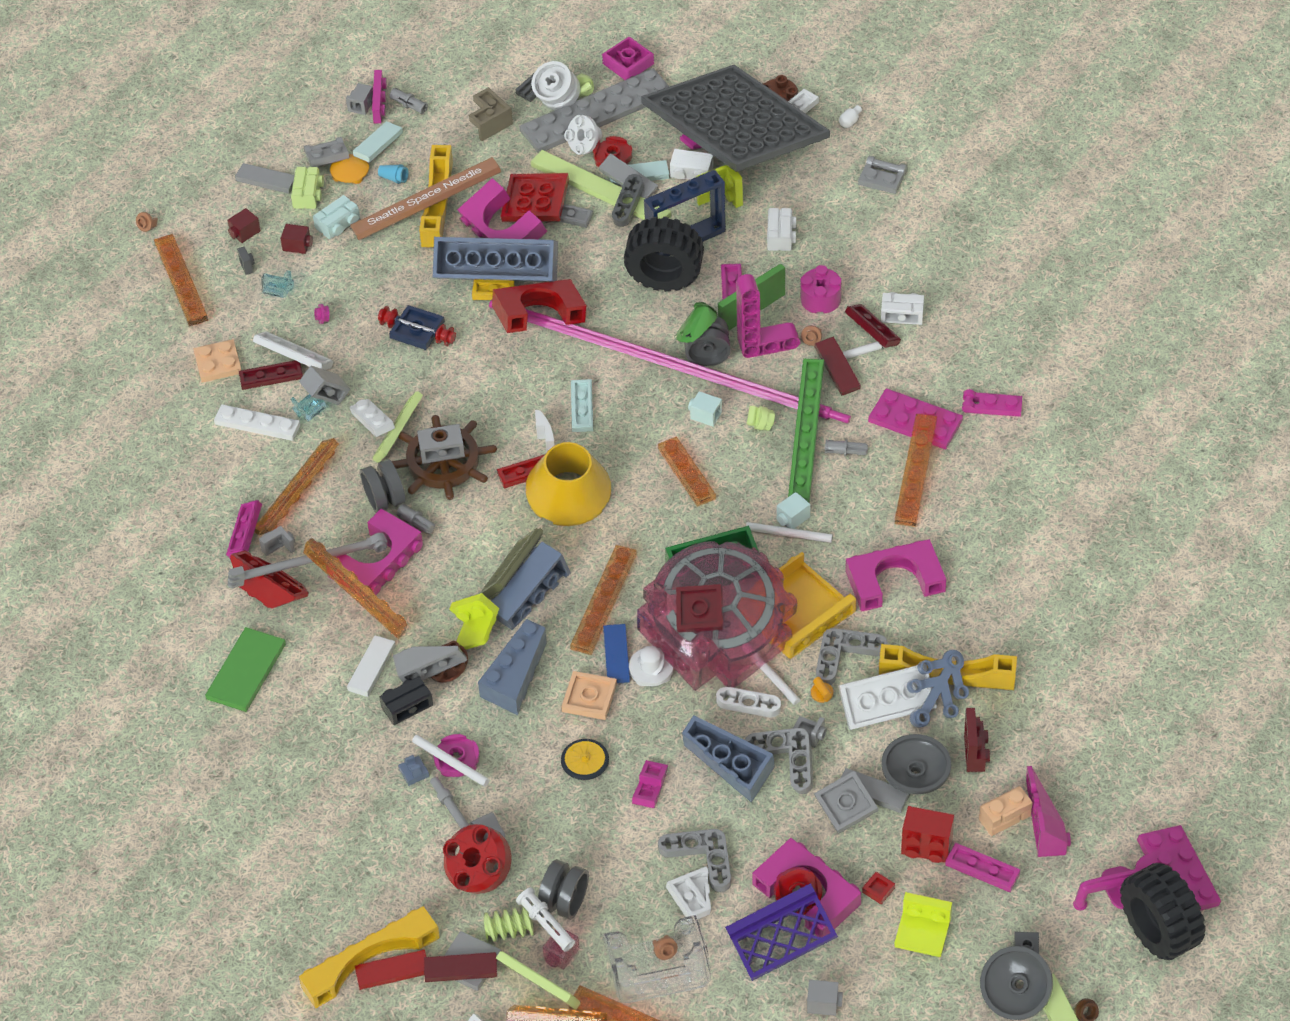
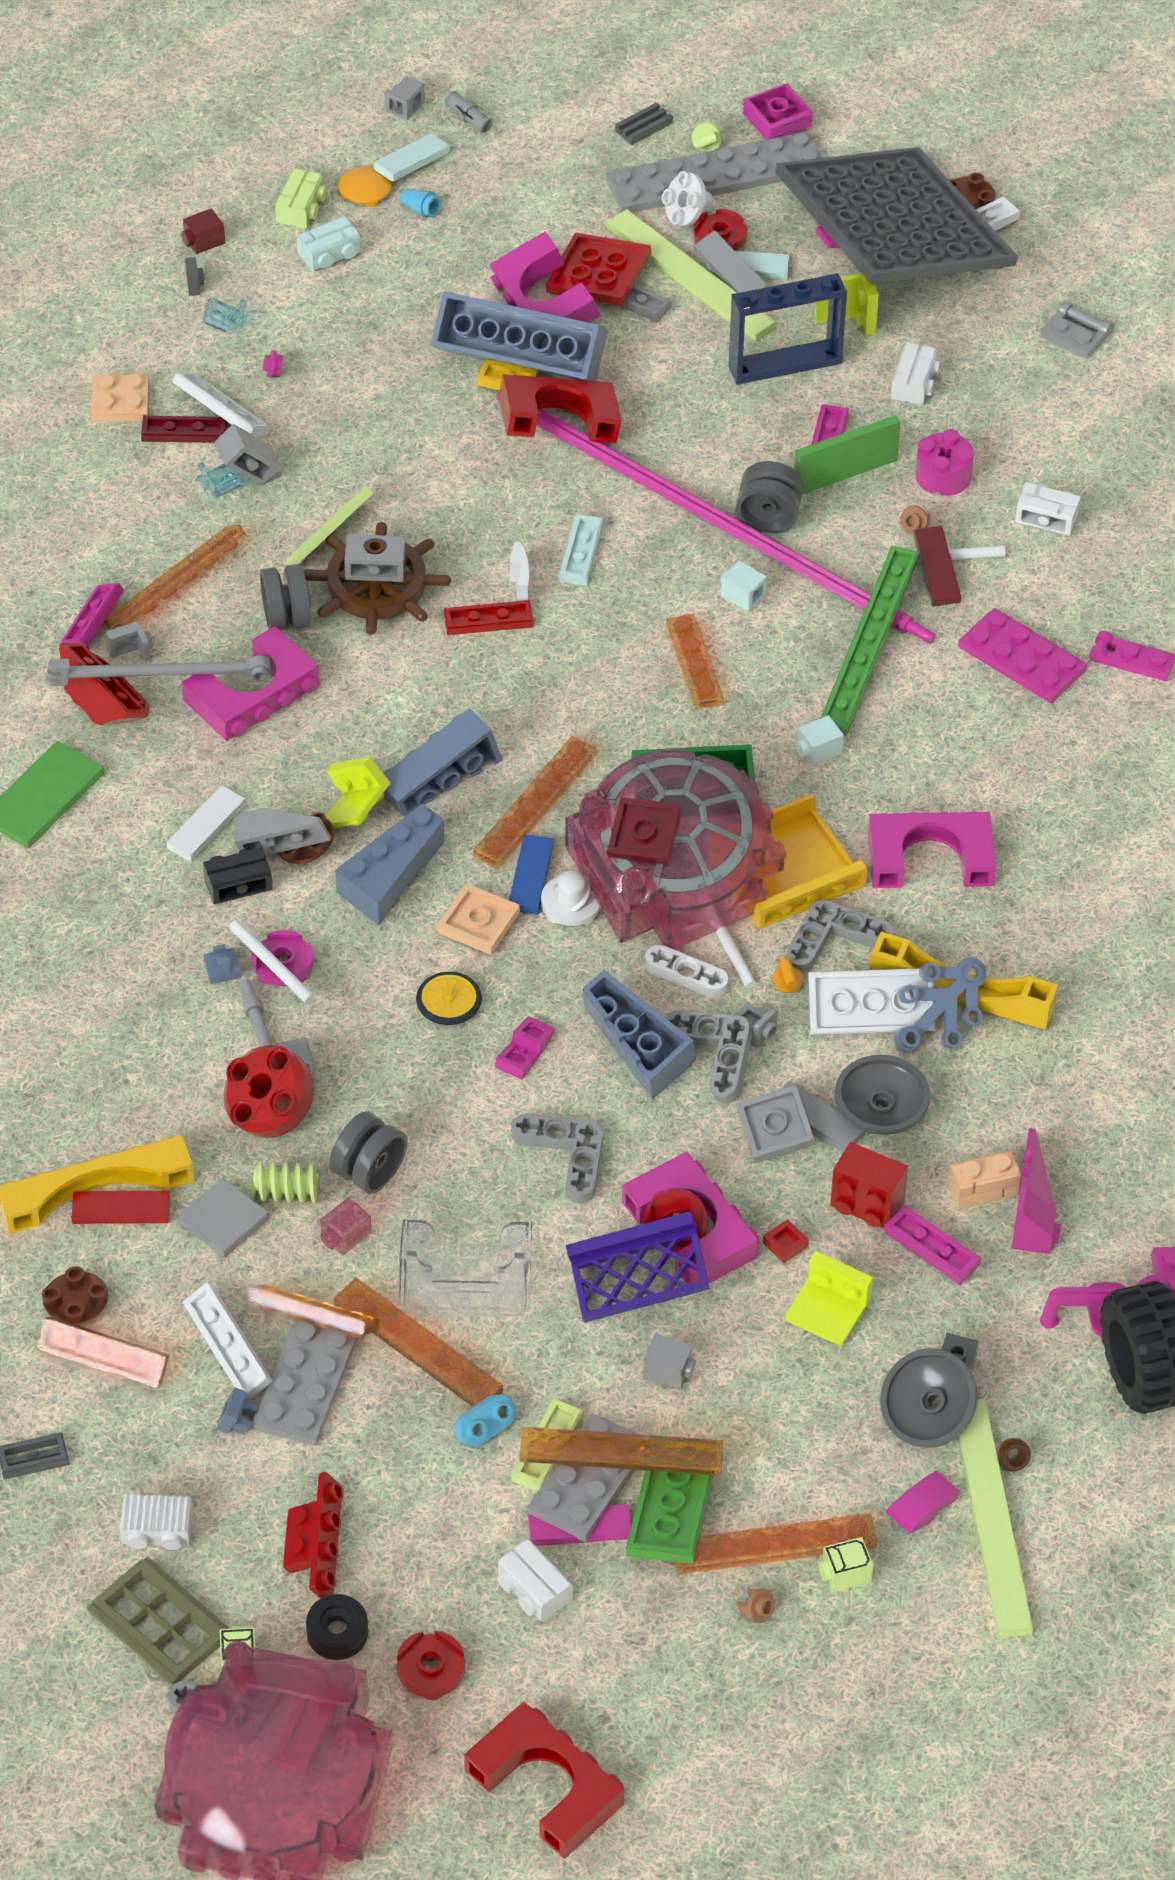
camera: 10 degrees right, 0 degrees up
nougat plate [136,212,158,232] -> none
clear orange plate [154,234,208,327] -> none
white plate [214,404,301,441] -> none
light grey tile [235,163,295,194] -> none
dark red brick [280,224,313,254] -> none
light grey plate [303,137,349,167] -> none
clear orange plate [303,538,408,639] -> none
nougat tile [350,157,501,240] -> none
white plate [350,399,395,437] -> none
dark pink plate [372,70,387,124] -> none
dark blue plate [378,305,456,350] -> none
light grey axle [397,504,435,534] -> none
yellow arch [419,145,453,247] -> none
dark red tile [424,952,498,982] -> none
dark tan panel [469,87,513,141] -> none
olive piece [479,528,543,599] -> none
yellowish green tile [496,951,580,1010] -> none
white pin [516,887,575,952] -> none
yellow cone [526,442,611,526] -> none
white wheel [531,61,581,110] -> none
dark grey beam [612,174,644,227] -> none
black tyre [624,216,704,292] -> none
nougat plate [652,935,678,960] -> none
white wing [666,866,711,923] -> none
white brick [670,149,714,180] -> none
bright green piece [674,302,718,343] -> none
dark pink beam [736,274,800,358] -> none
yellowish green piece [746,406,775,431] -> none
white bar [746,522,833,543] -> none
light grey axle [825,439,868,456] -> none
white cylinder [839,105,862,128] -> none
dark red tile [845,304,901,348] -> none
clear orange plate [895,413,937,527] -> none
dark red plate [964,708,990,772] -> none

